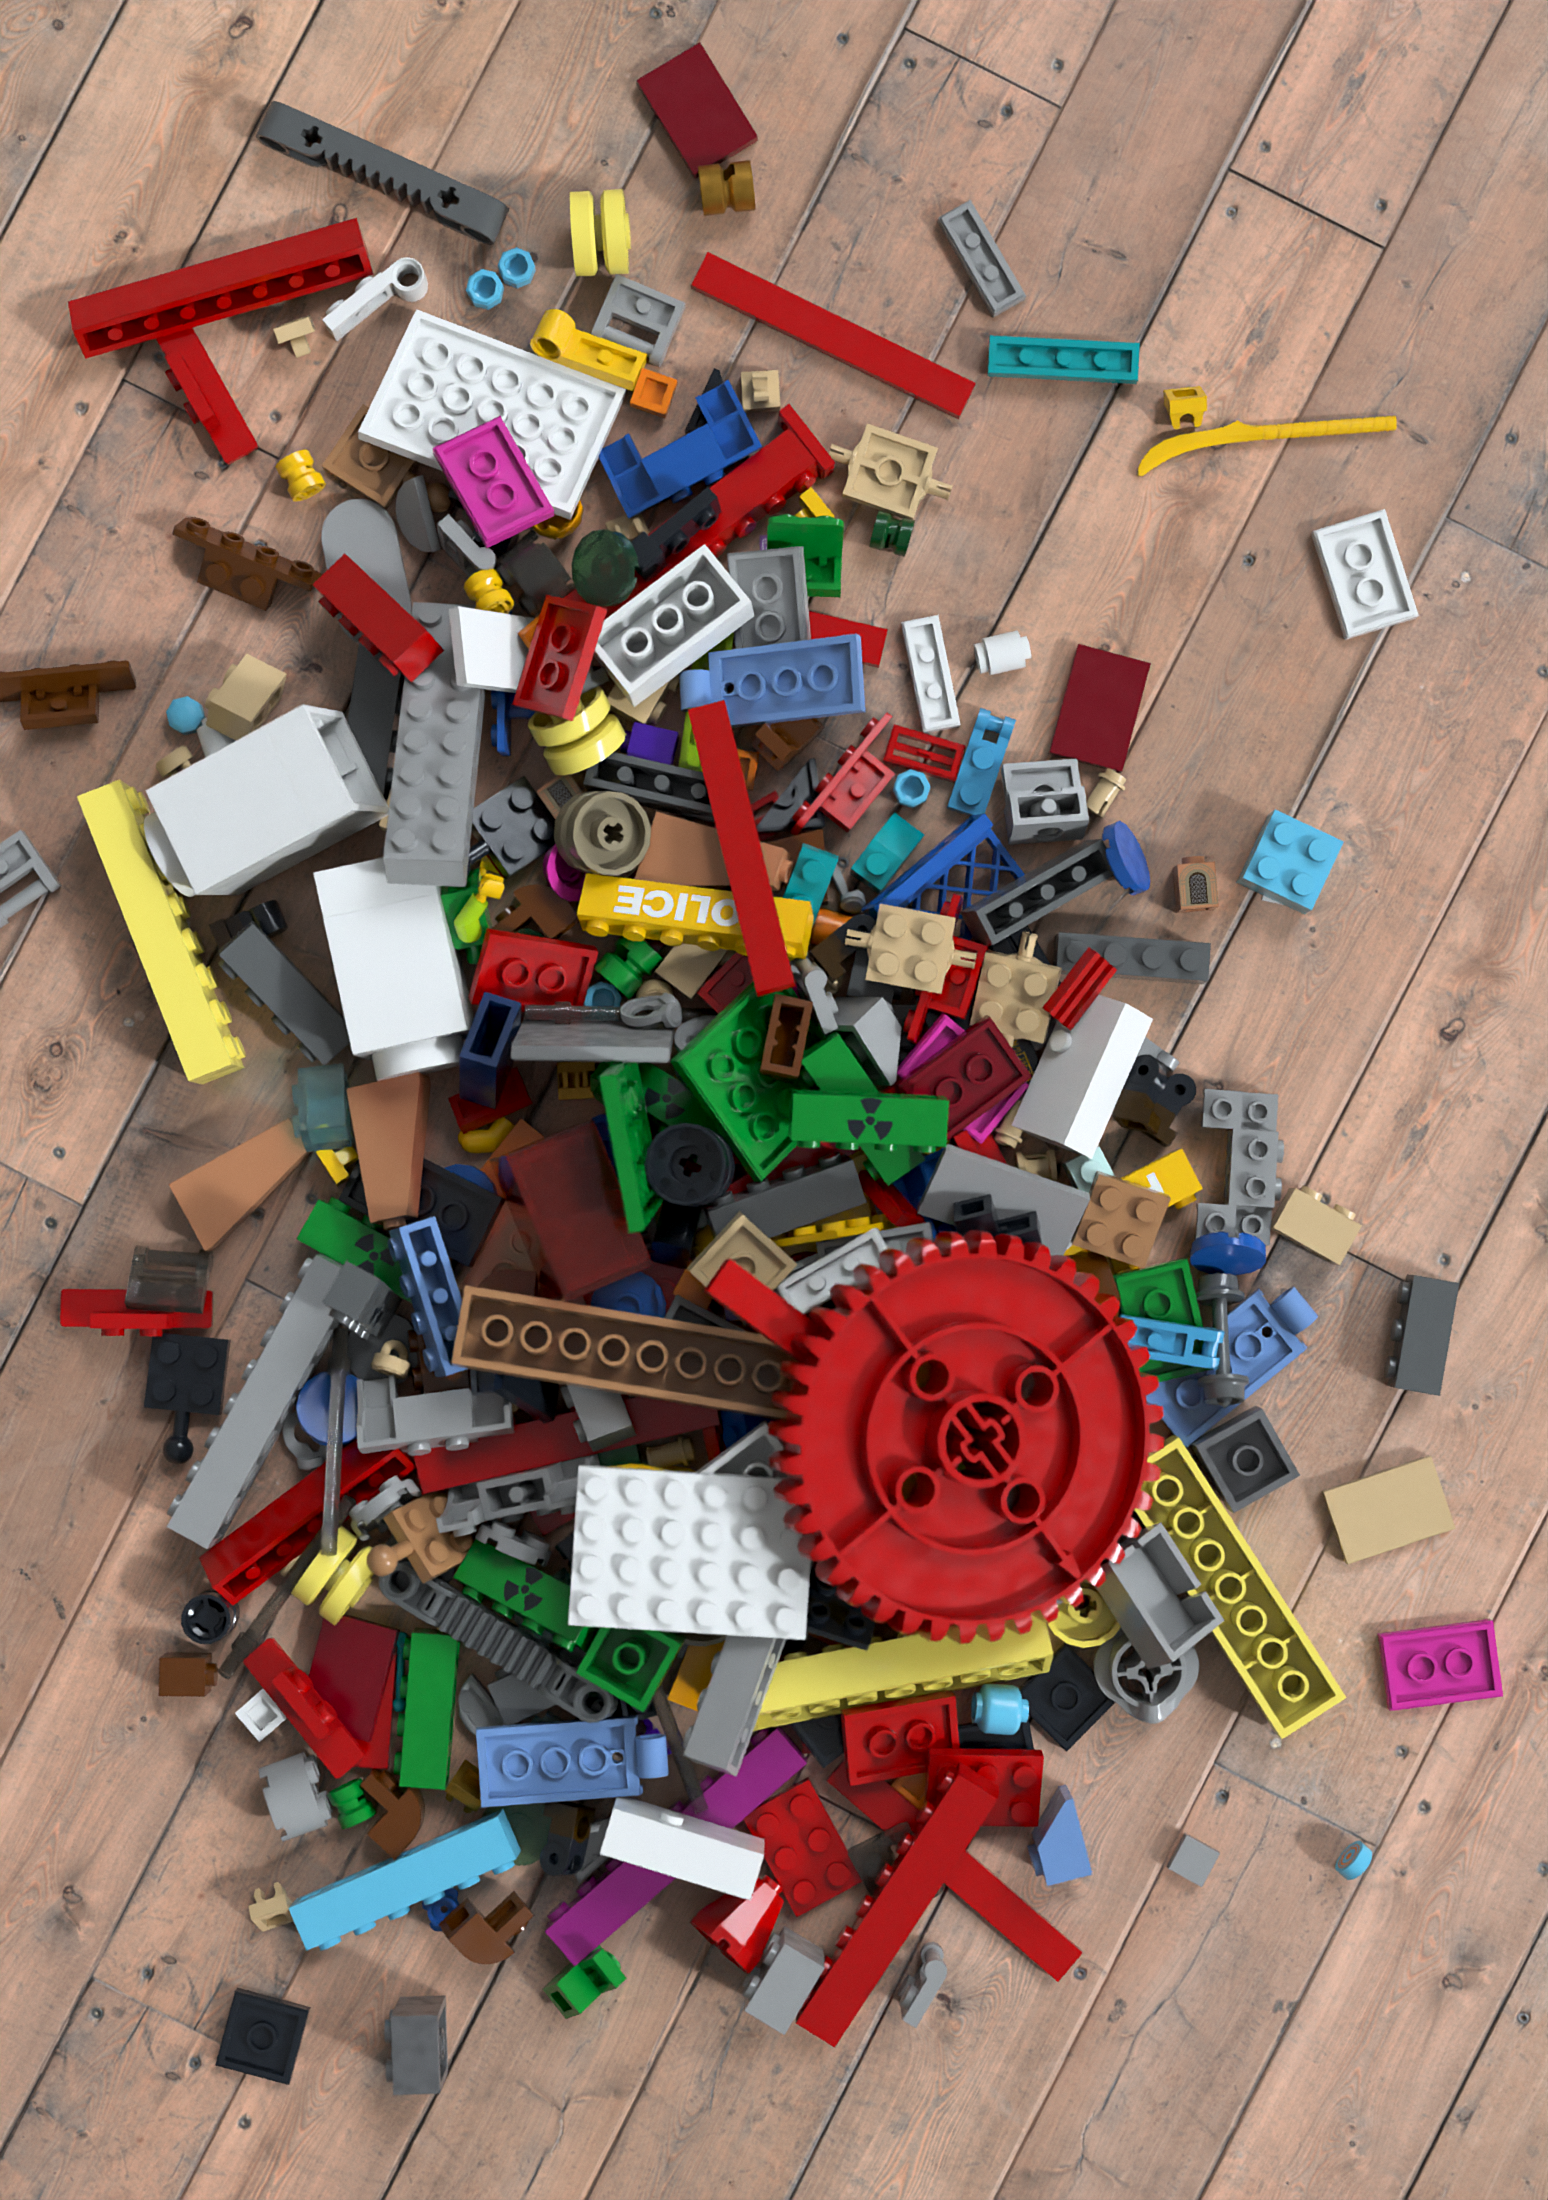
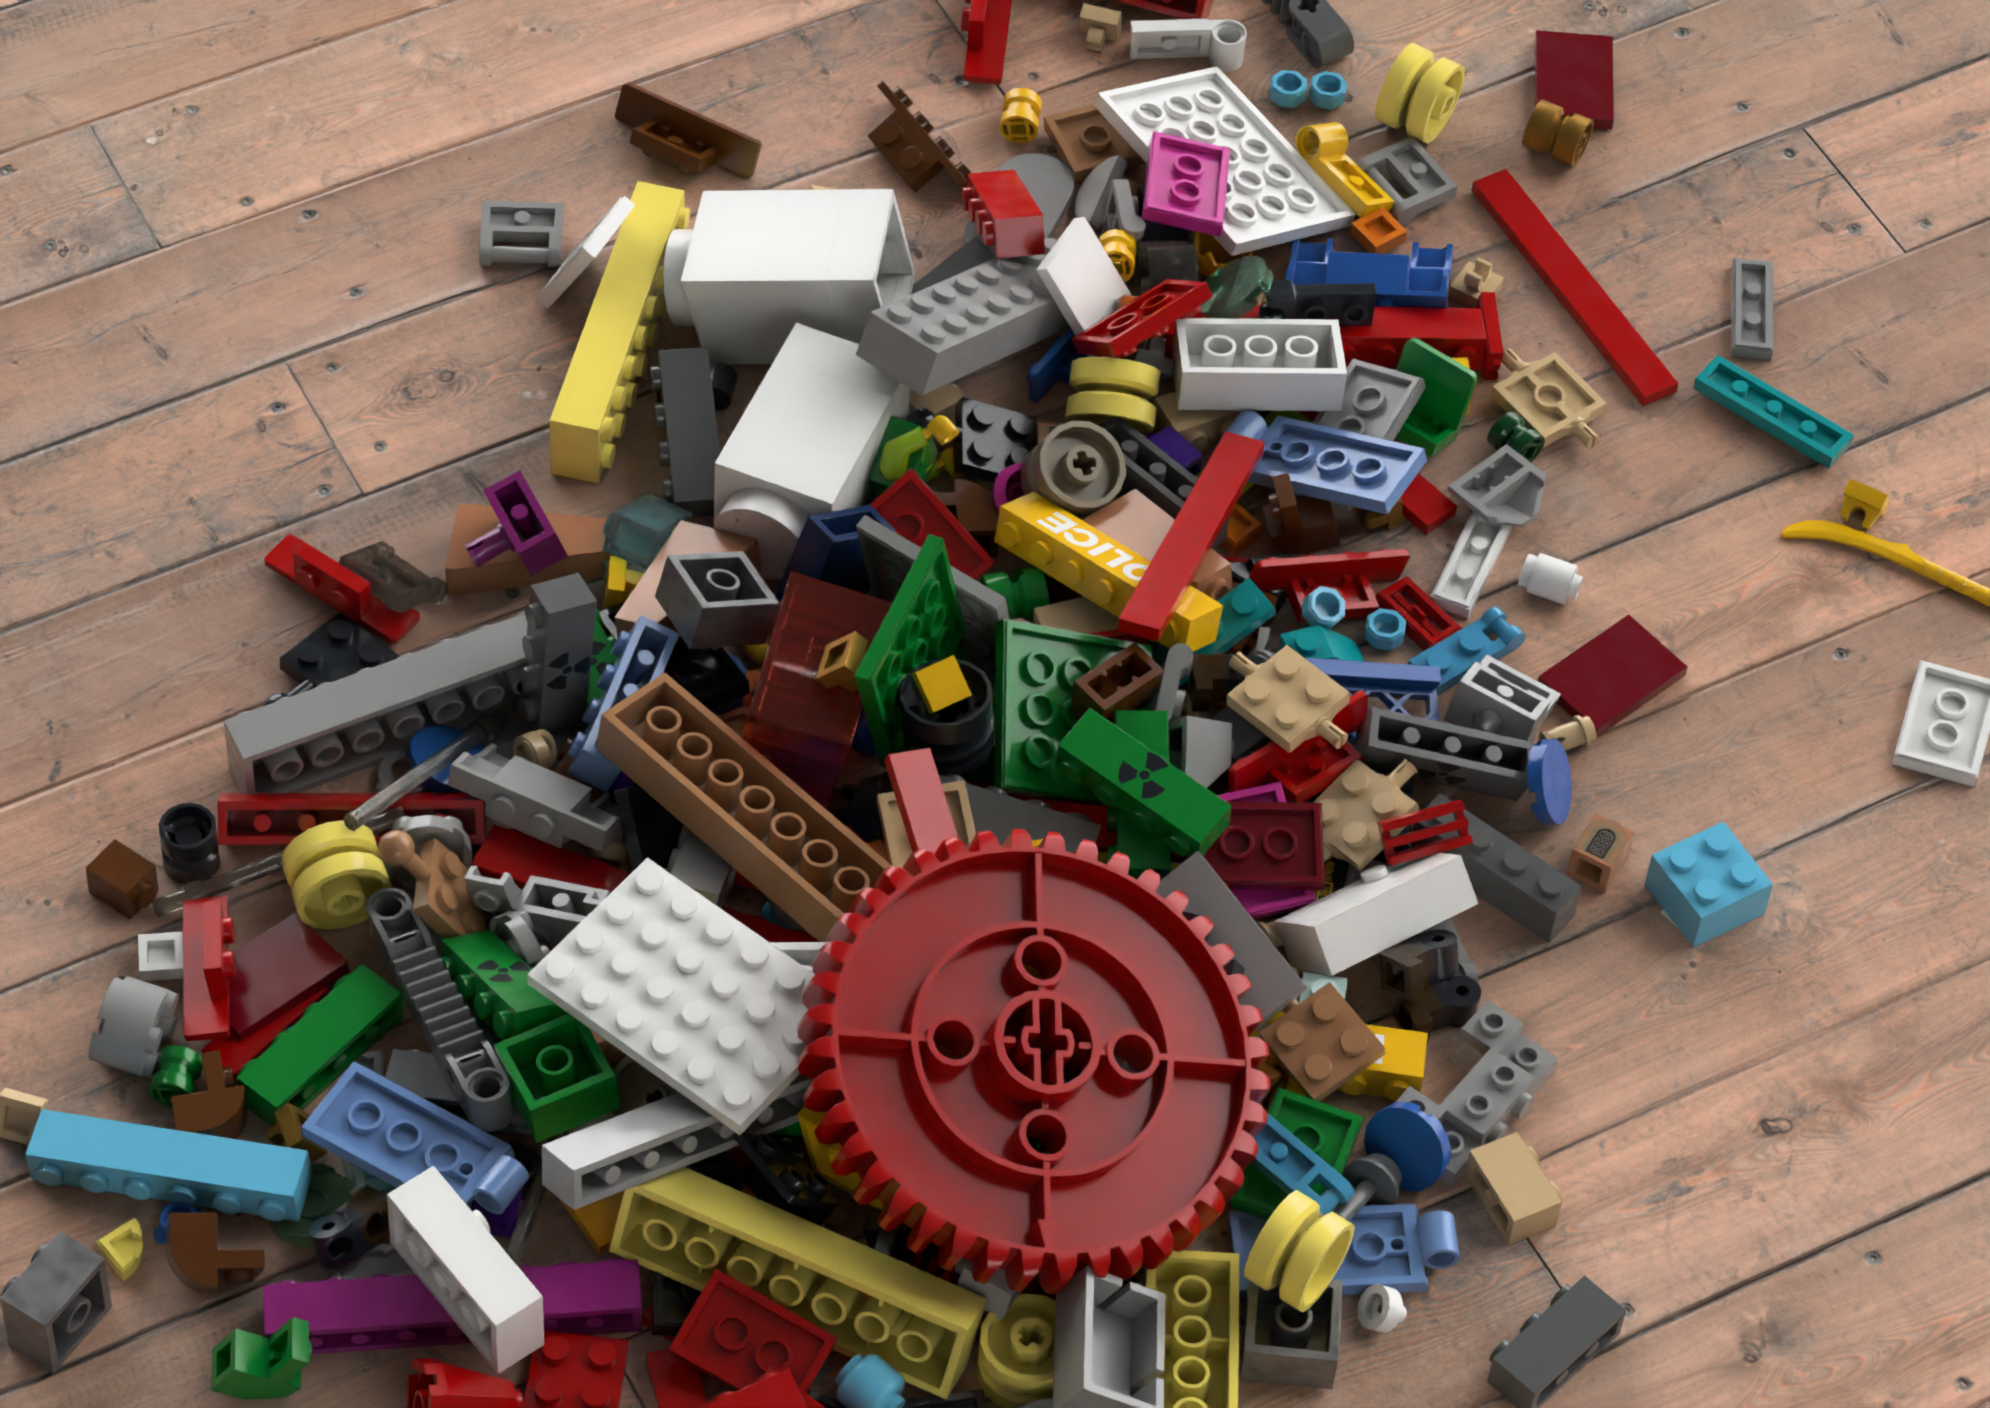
camera: 30 degrees right, 35 degrees down
none -> light yellow tile [96,1217,144,1281]
none -> magenta brick [464,470,568,577]
none -> white tile [537,196,635,310]
none -> flat silver brick [655,551,779,649]
none -> pearl gold tile [816,631,868,692]
none -> yellow tile [911,655,972,714]
none -> light yellow wheel [1244,1190,1355,1313]
none -> medium azure tile [1302,586,1345,629]
none -> white tile [1358,1284,1407,1333]
none -> light grey slope [1448,444,1546,527]

